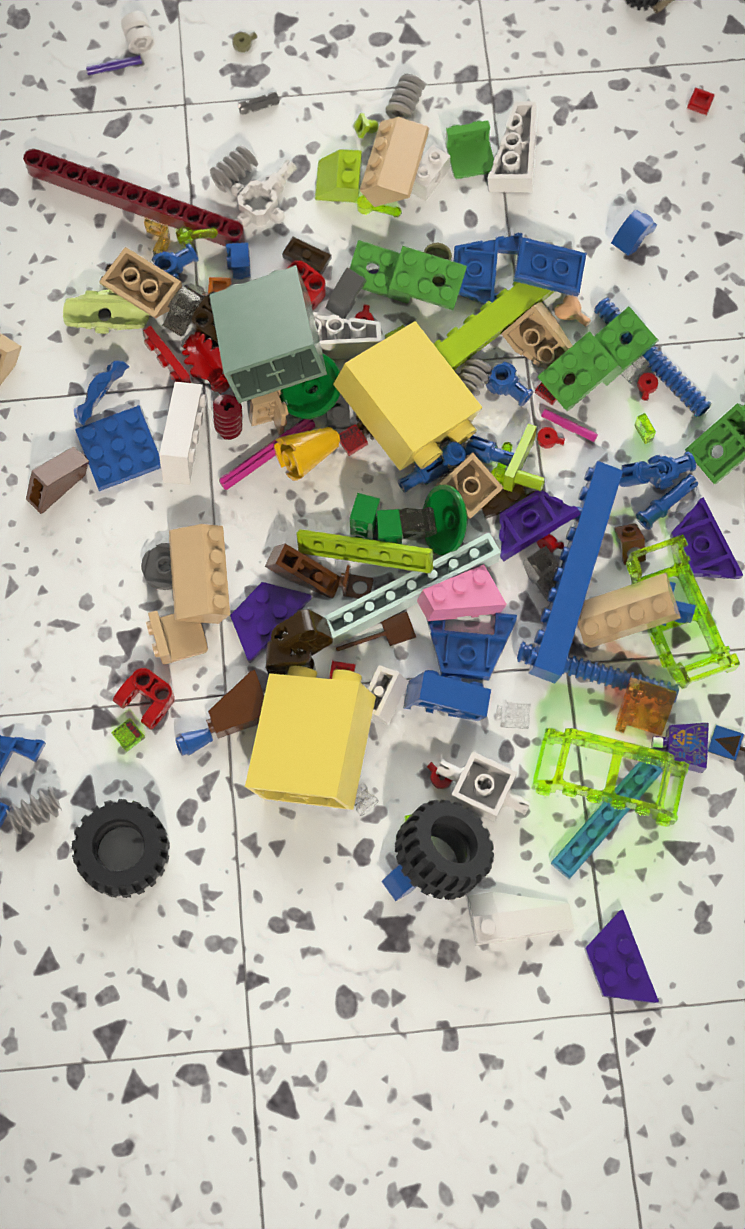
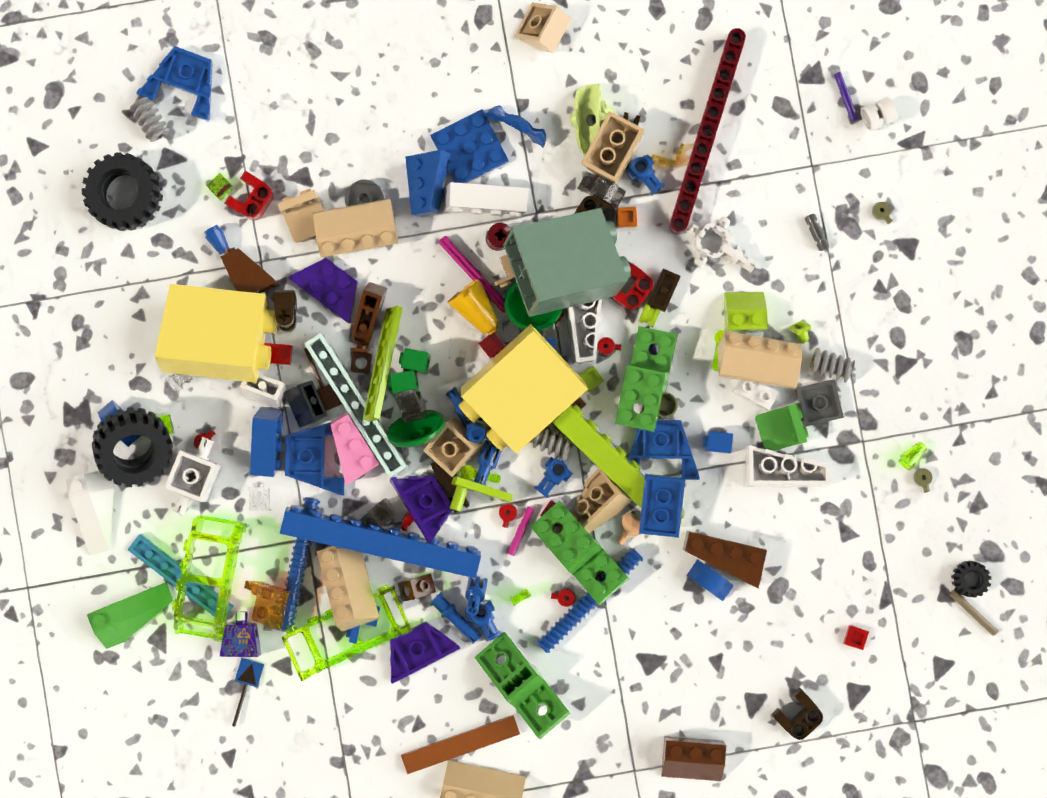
camera: 85 degrees right, 15 degrees up
reddish brown slope [26,446,89,514] -> none
red plate [143,325,191,383] -> none
clear neon green piece [175,227,218,248] -> none
red plant [182,332,230,394] -> none
light grey piece [210,146,259,193] -> none
blue brick [226,243,251,280] -> none
dark brown piece [271,609,333,657] -> none
dark grey slope [325,267,367,319] -> none
dark purple wing [584,909,659,1004] -> none
none -> bright green wedge [86,582,173,649]
none -> black brick [284,380,328,429]
none -> blue wedge [405,150,451,218]
none -> lime wheel [638,304,660,328]
none -> reddish brown wedge [682,531,767,589]
none -> blue brick [703,431,733,454]
none -> dark grey plate [795,379,844,427]
none -> clear neon green cone [898,442,927,471]
none -> olive piece [913,468,933,493]

